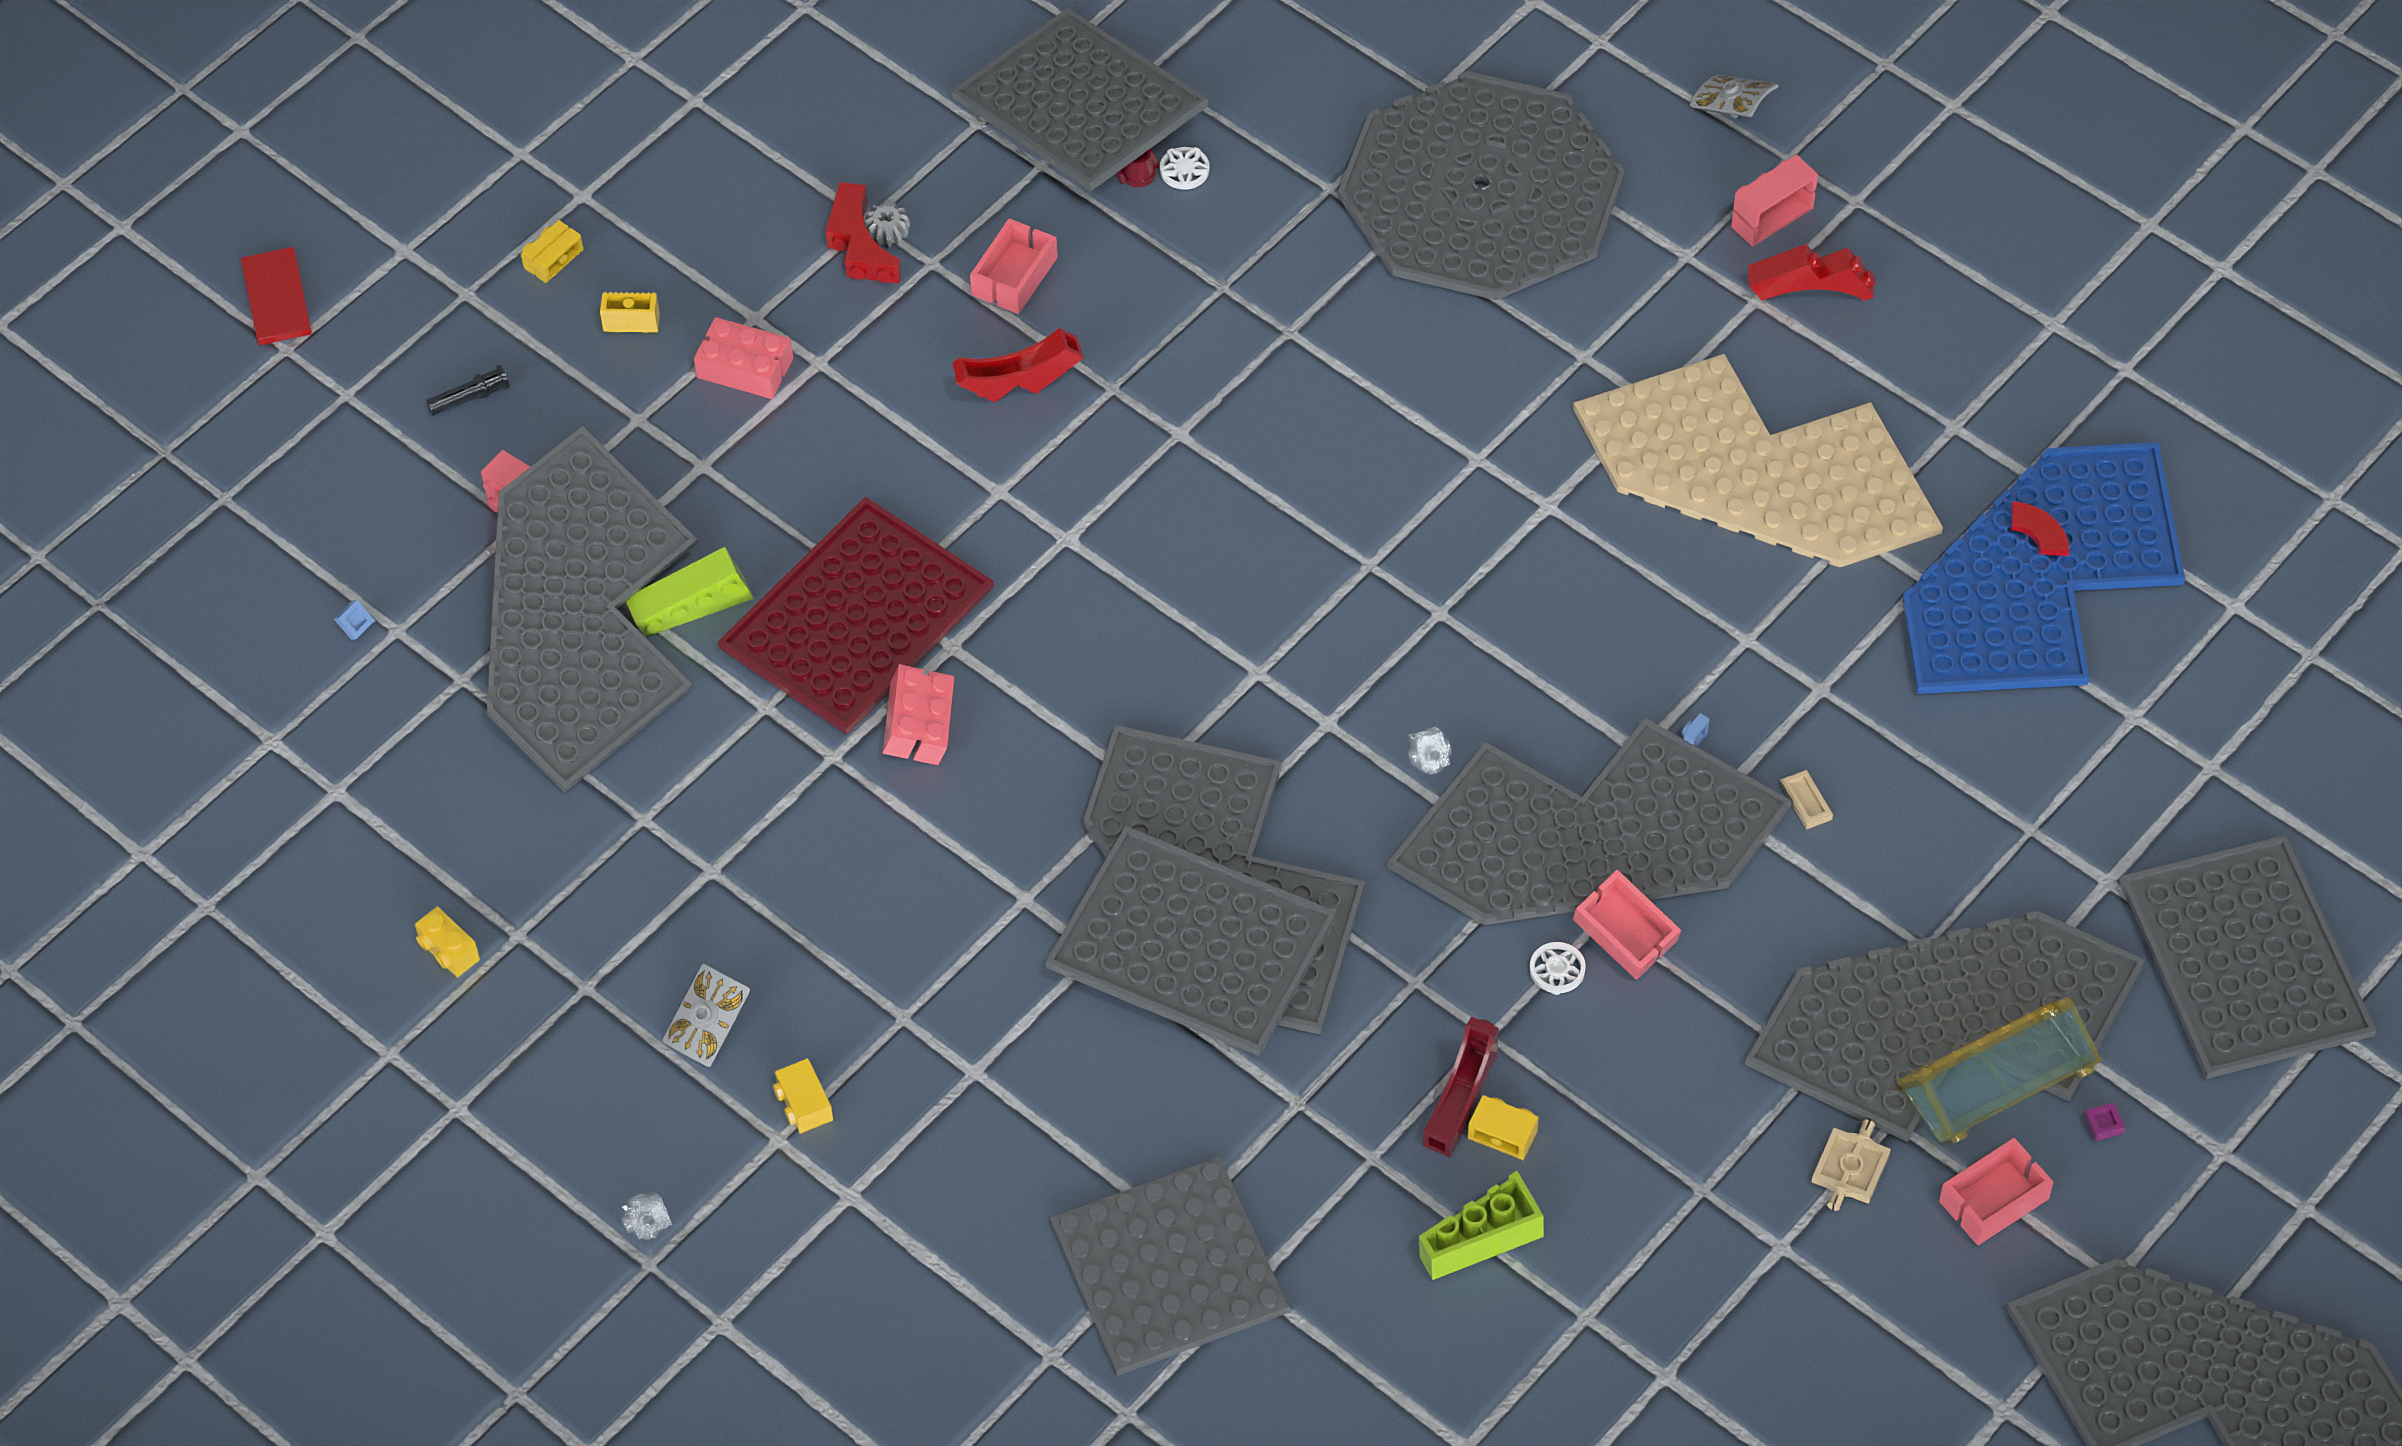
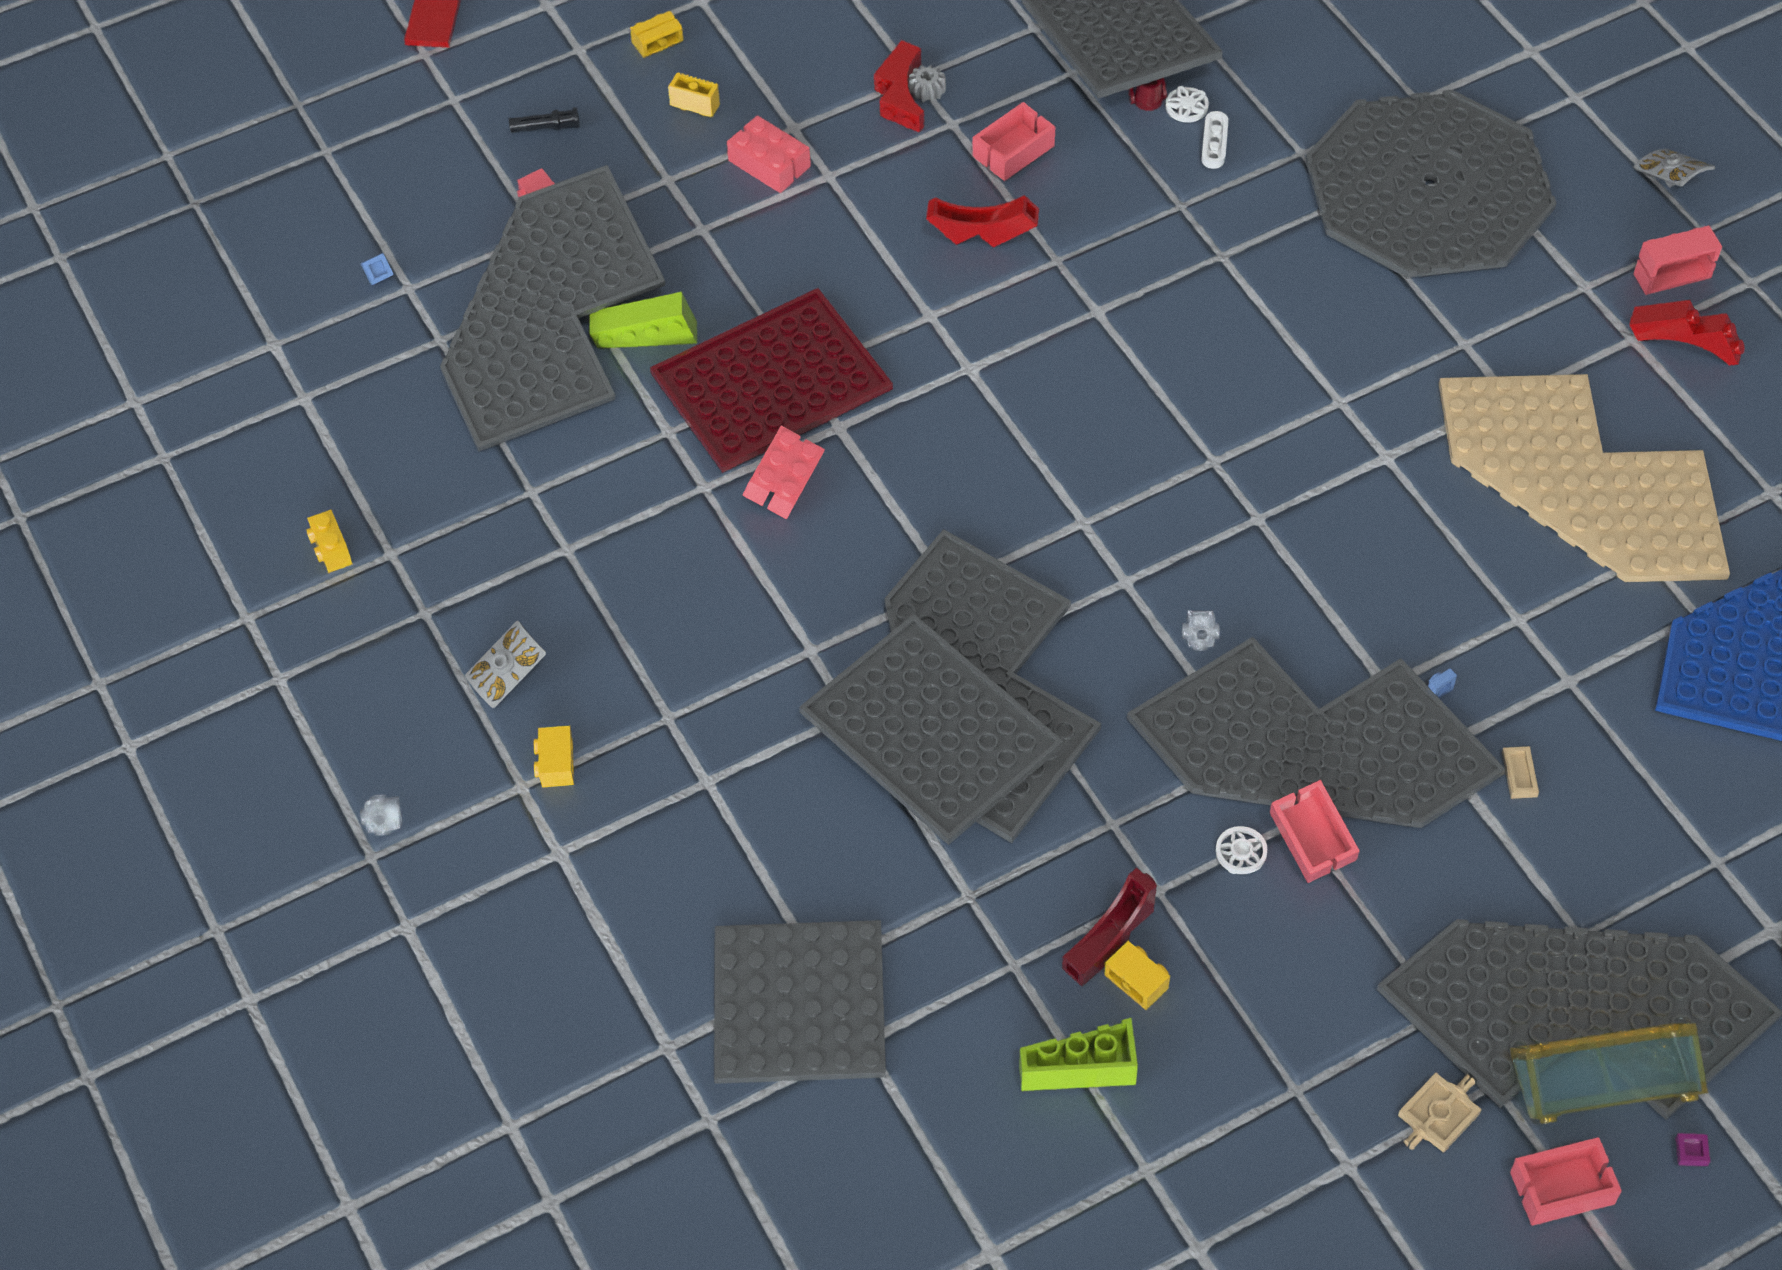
camera: 20 degrees right, 0 degrees up
none -> white plate [1201,111,1228,169]

